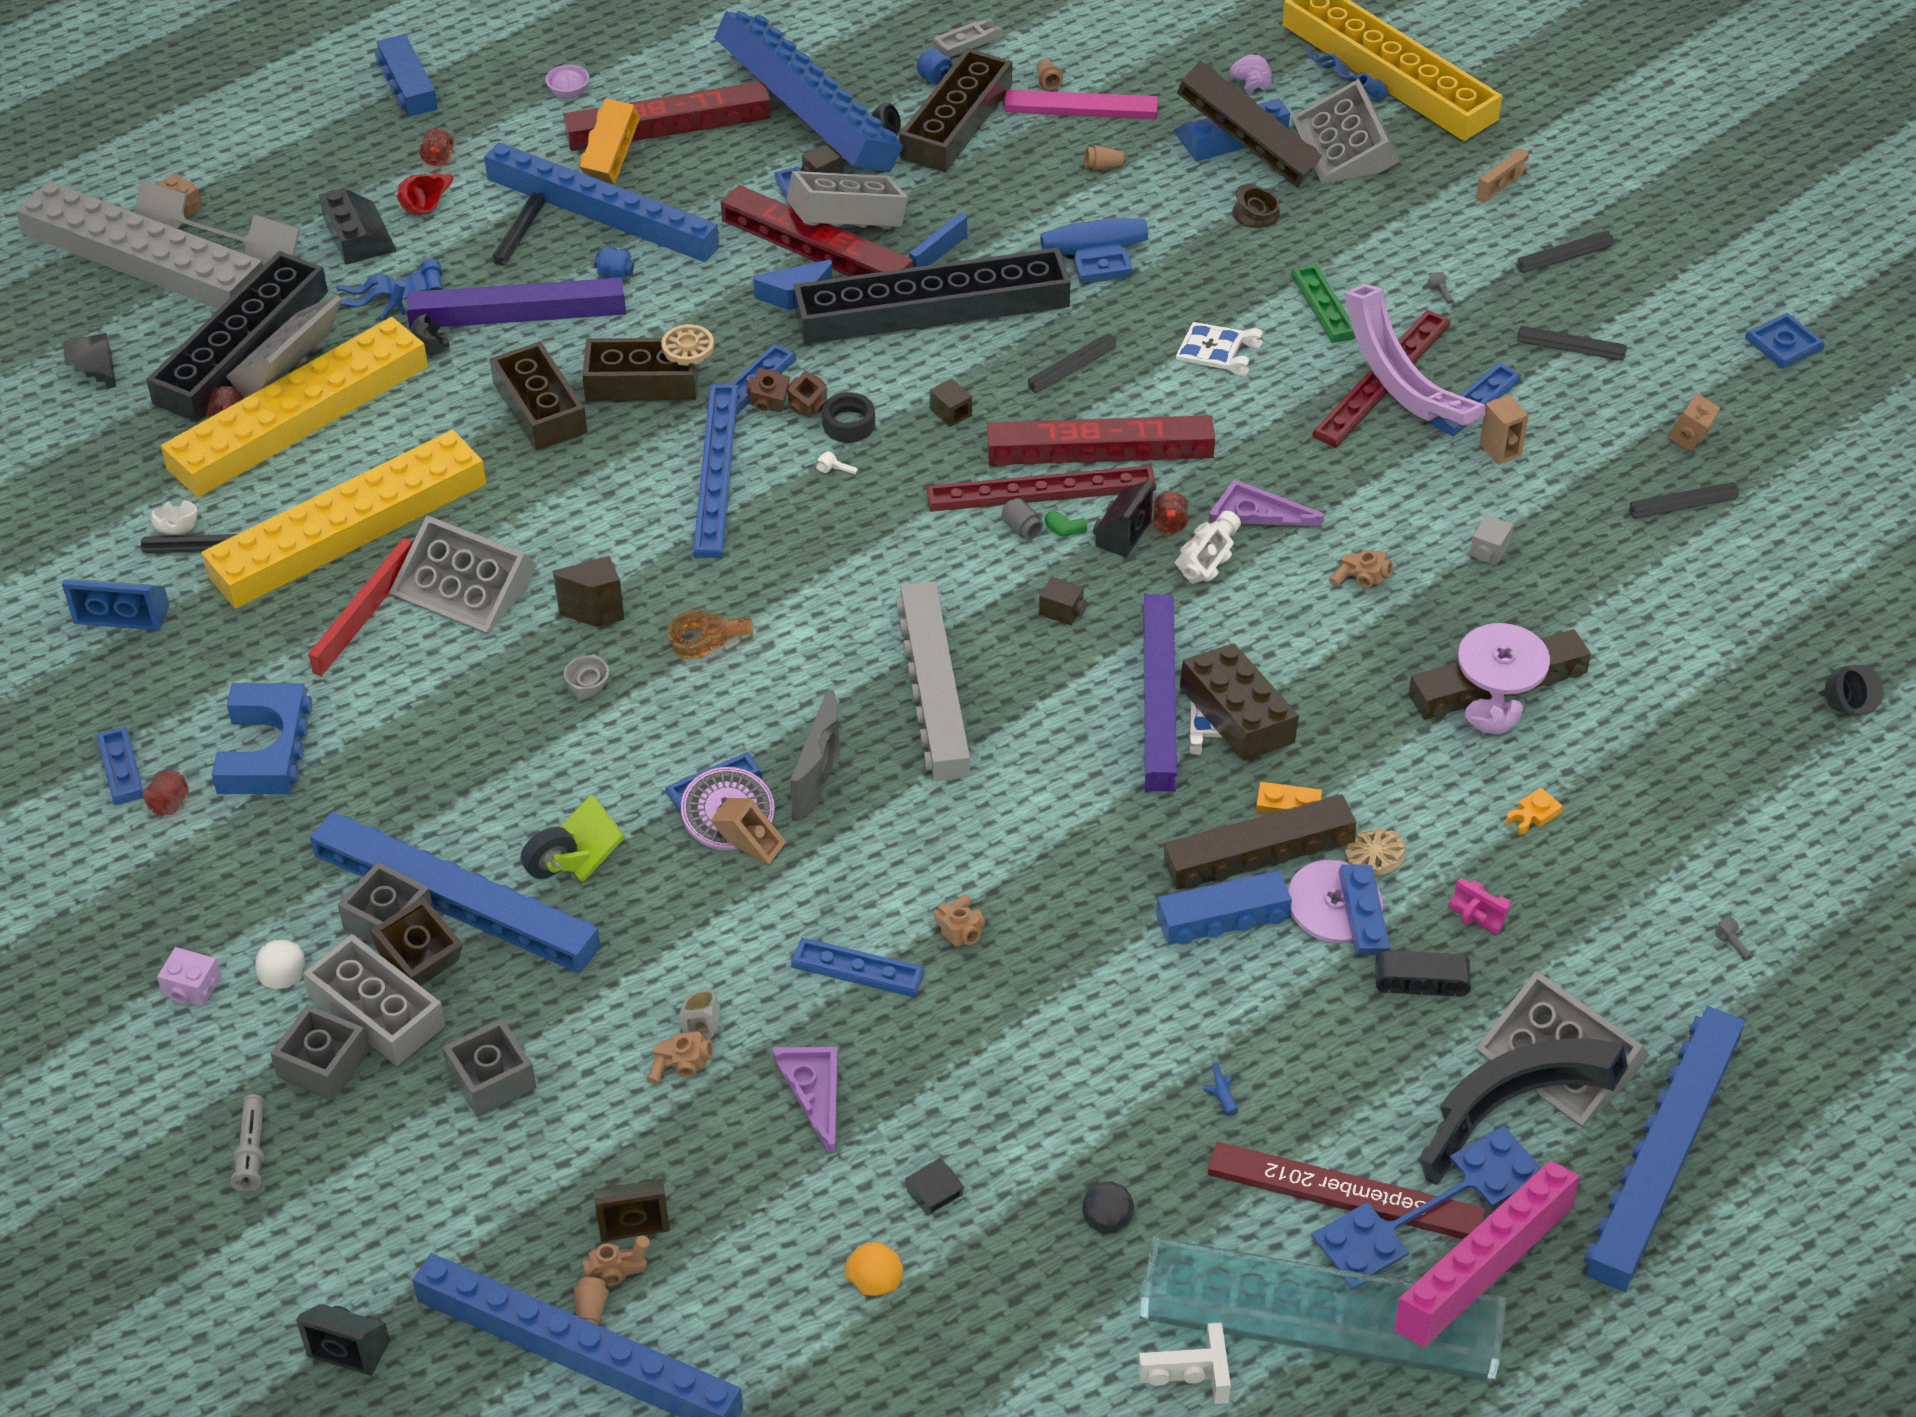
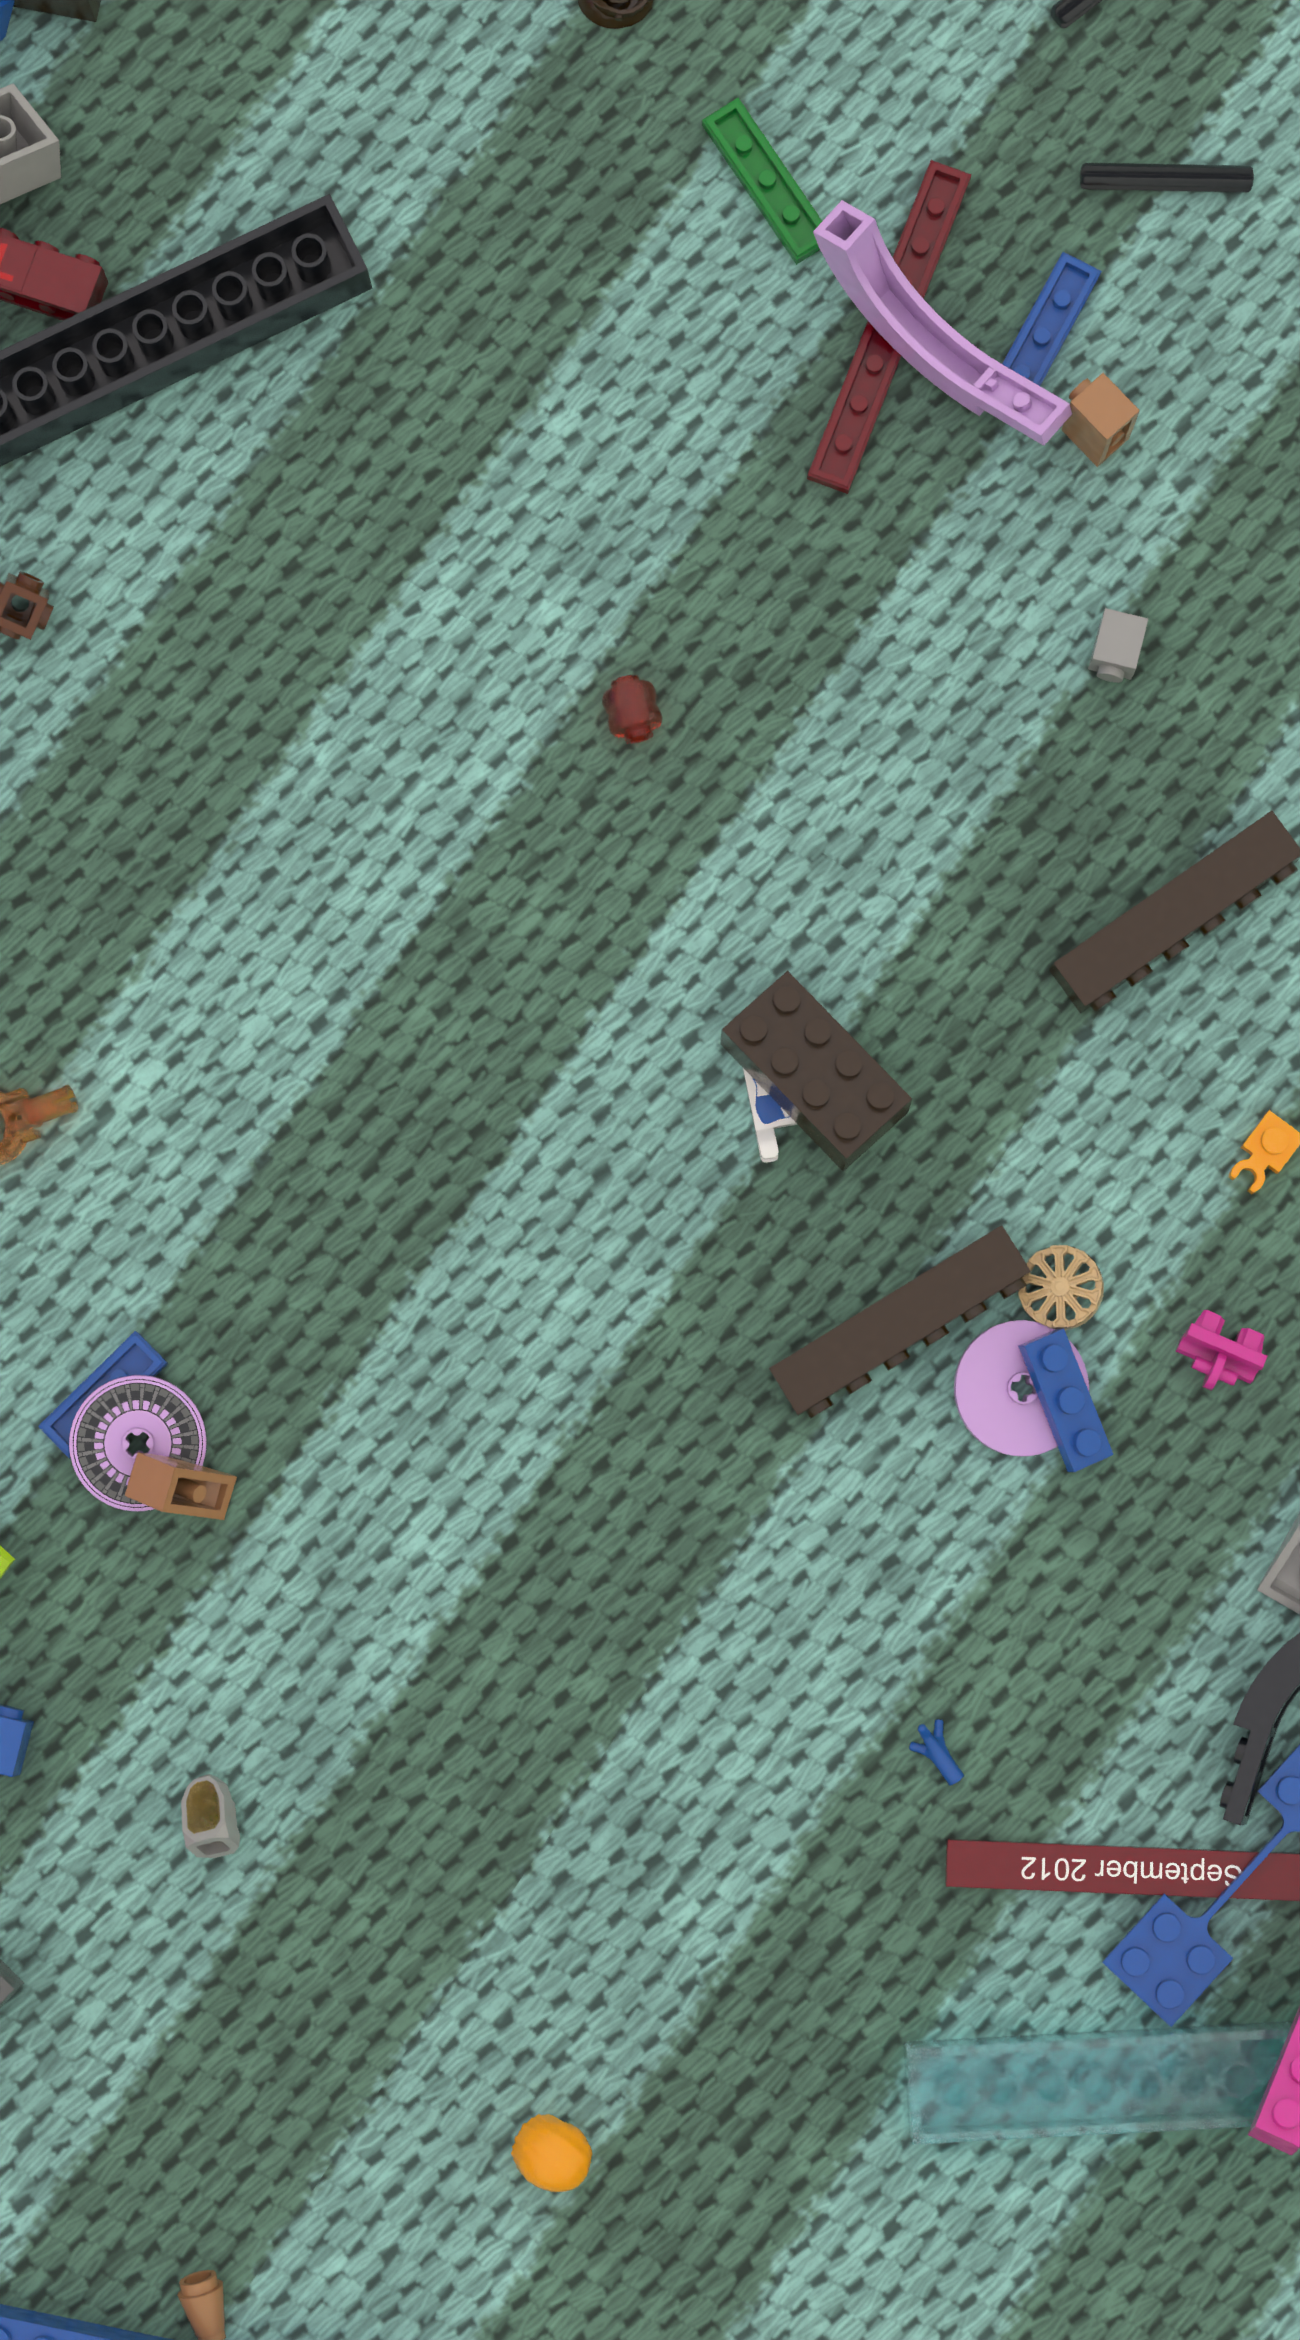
camera: 10 degrees left, 35 degrees up
medium nougat piece [582,1236,650,1286] -> none
dark brown slope [594,1179,670,1242] -> none
medium nougat piece [646,1031,713,1084] -> none
medium lavender wing [773,1047,838,1152] -> none
dark grey slope [790,689,840,821] -> none
blue tile [791,937,925,998] -> none
white hand [816,451,858,475] -> none
black tyre [822,392,875,443] -> none
light grey brick [896,581,970,781] -> none
black piece [905,1158,964,1216] -> none
blue tile [909,213,967,268] -> none
dark red tile [926,465,1156,512] -> none
dark brown brick [930,379,972,427] -> none
medium nougat piece [934,894,985,946] -> none
dark red brick [987,415,1215,466] -> none
dark grey brick [1002,498,1043,540] -> none
black axle [1027,333,1116,393] -> none
dark brown brick [1039,576,1087,626] -> none
blue plate [1040,218,1148,283] -> none
green arm [1045,511,1087,536] -> none
black hair [1082,1181,1135,1233] -> none
black slope [1093,479,1154,558] -> none
white bracket [1138,1323,1231,1404] -> none
dark purple tile [1143,593,1177,792] -> none
blue brick [1156,871,1292,945] -> none
white brick [1174,511,1241,584] -> none
white flag [1176,322,1263,376] -> none
medium lavender wing [1209,479,1325,526] -> none
light orange plate [1256,782,1322,814] -> none
medium nougat piece [1329,550,1393,588] -> none
black beam [1375,950,1471,997] -> none
dark grey hand [1428,272,1454,304] -> none
lavender piece [1458,623,1550,694] -> none
lavender hair [1465,691,1523,735] -> none

